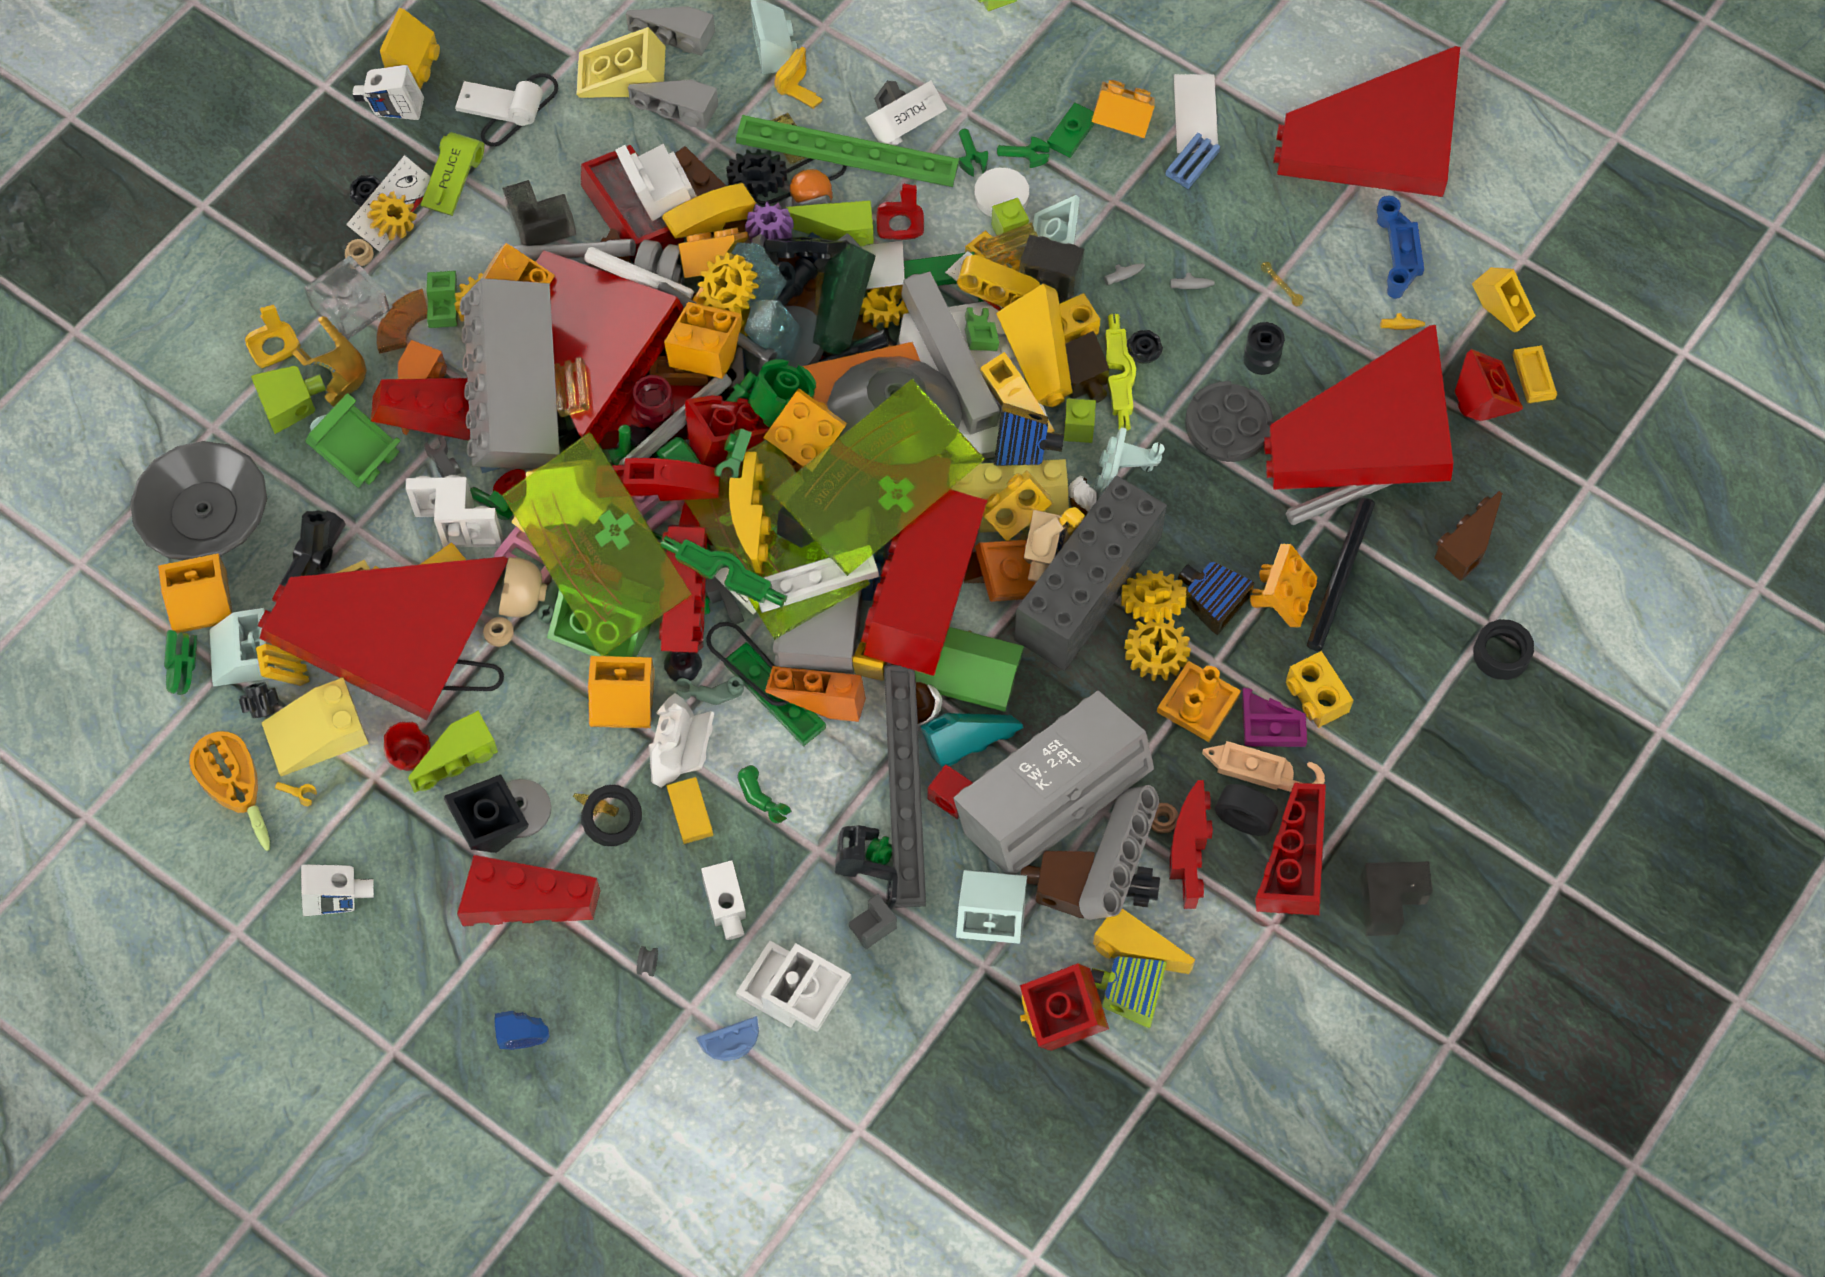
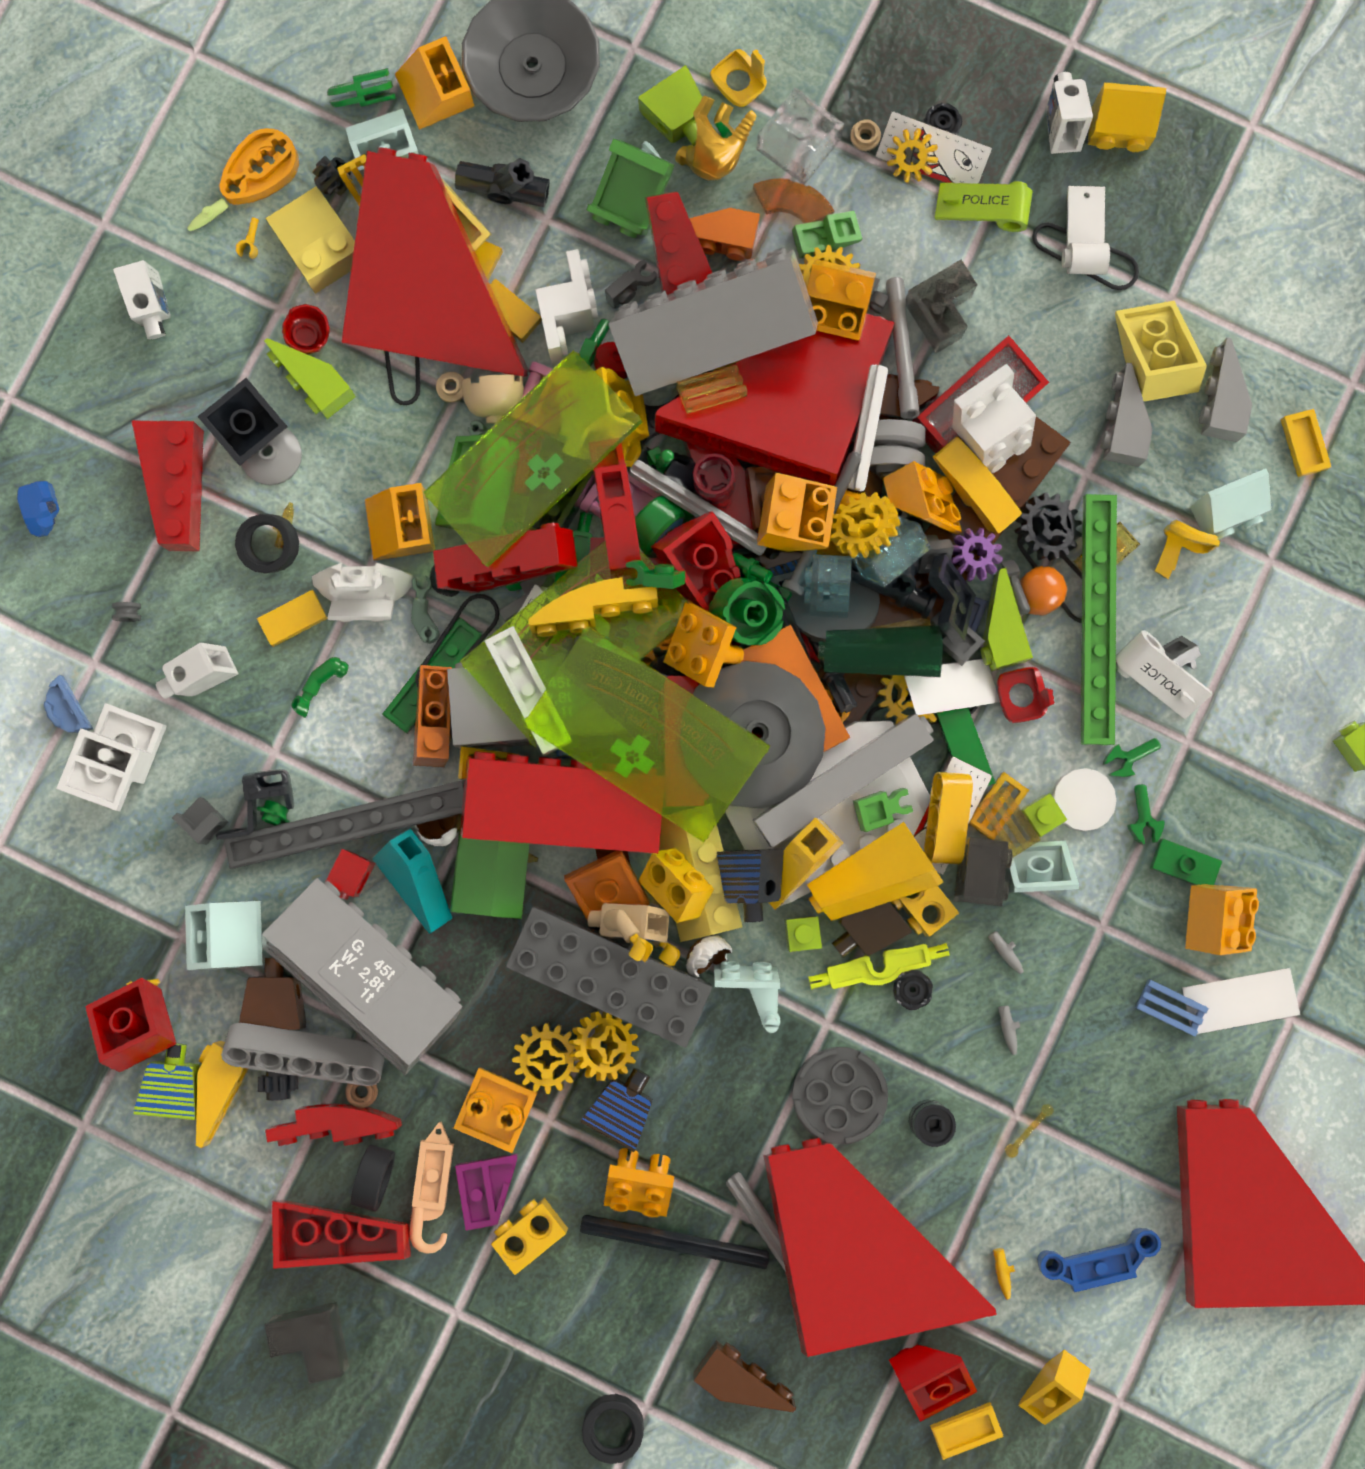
camera: 80 degrees right, 20 degrees up
green piece [660,535,788,608] -> none

